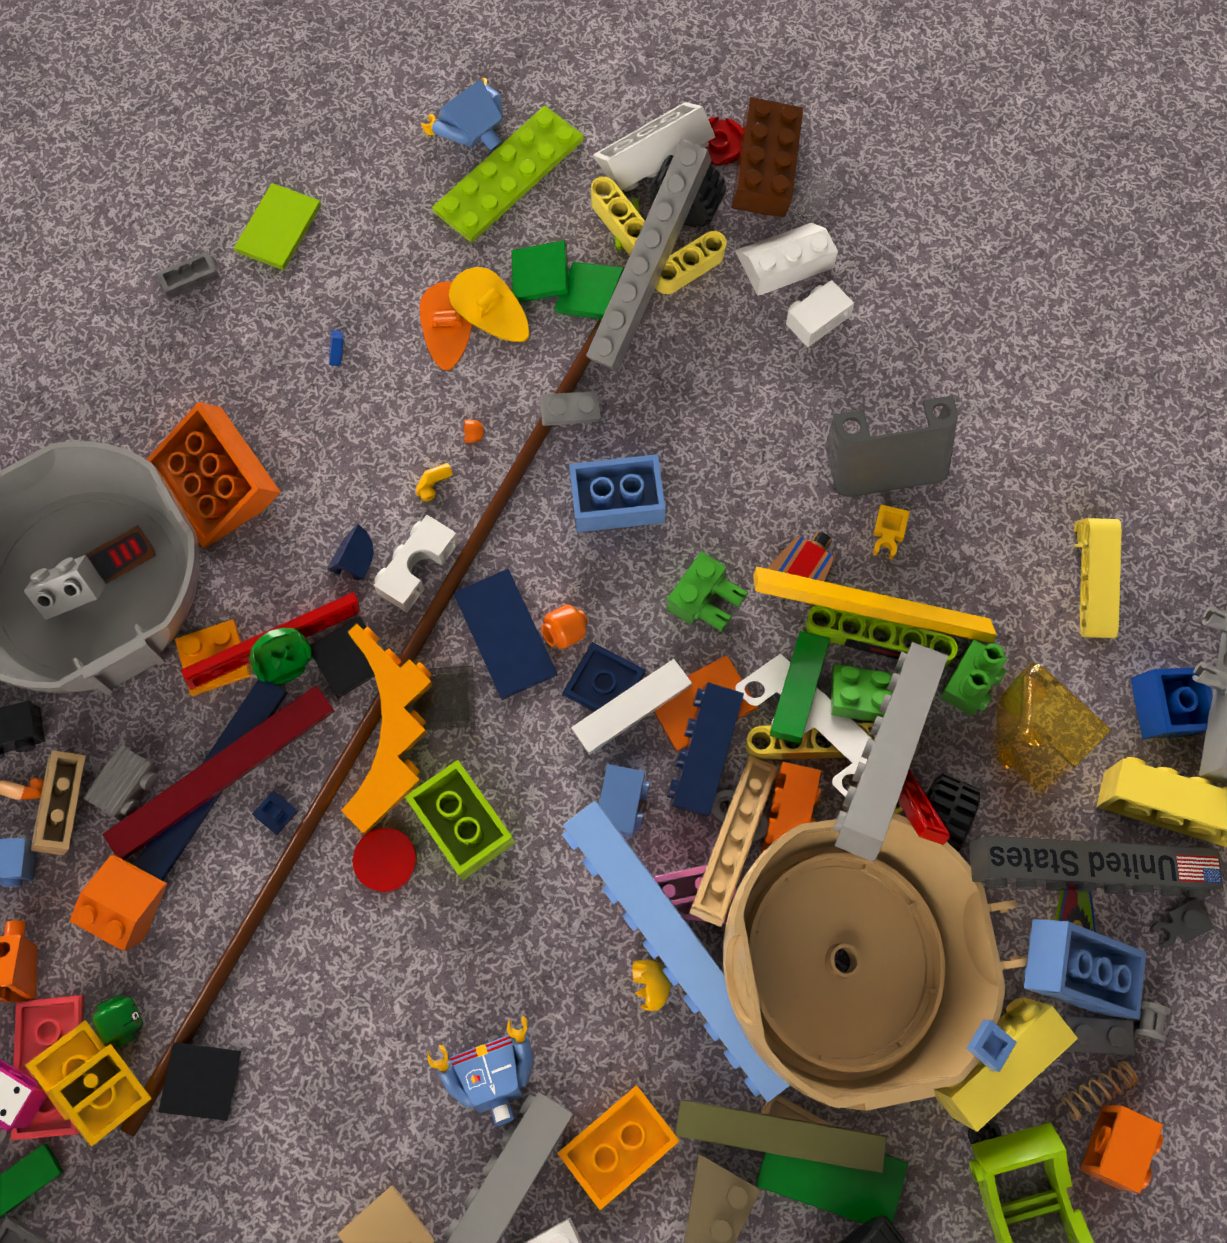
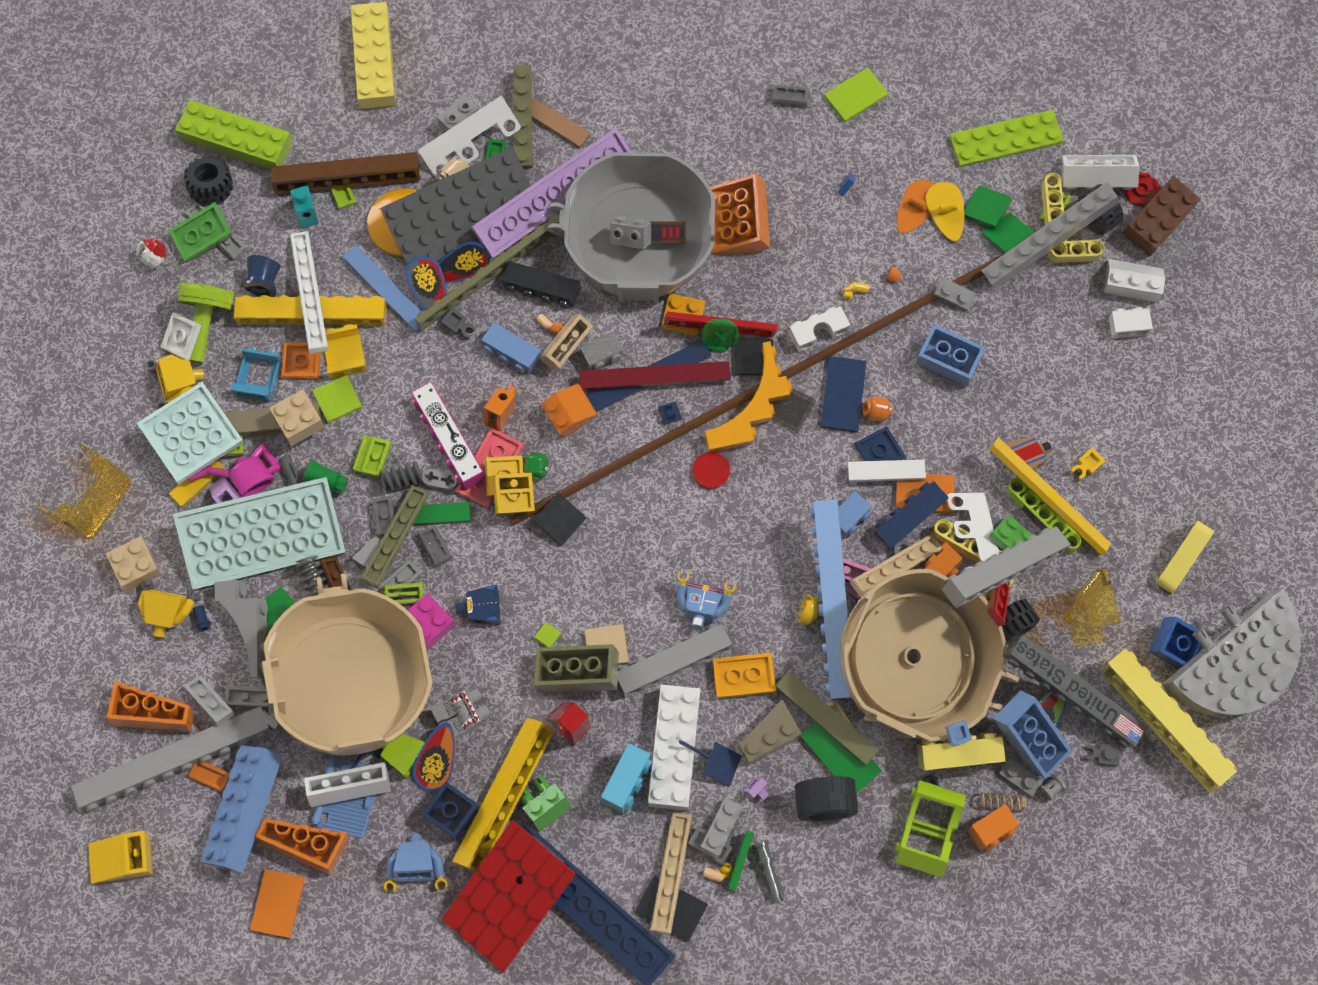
camera: 30 degrees right, 0 degrees up
dark blue brick [327,524,374,580] -> none
lime brick [405,760,516,881] -> none
medium blue torso [421,78,503,152] -> none
bright green brick [667,551,748,632] -> none
green tile [770,631,830,744] -> none
dark grey windscreen [825,395,958,497] -> none
bright green brick [939,639,1007,716] -> none

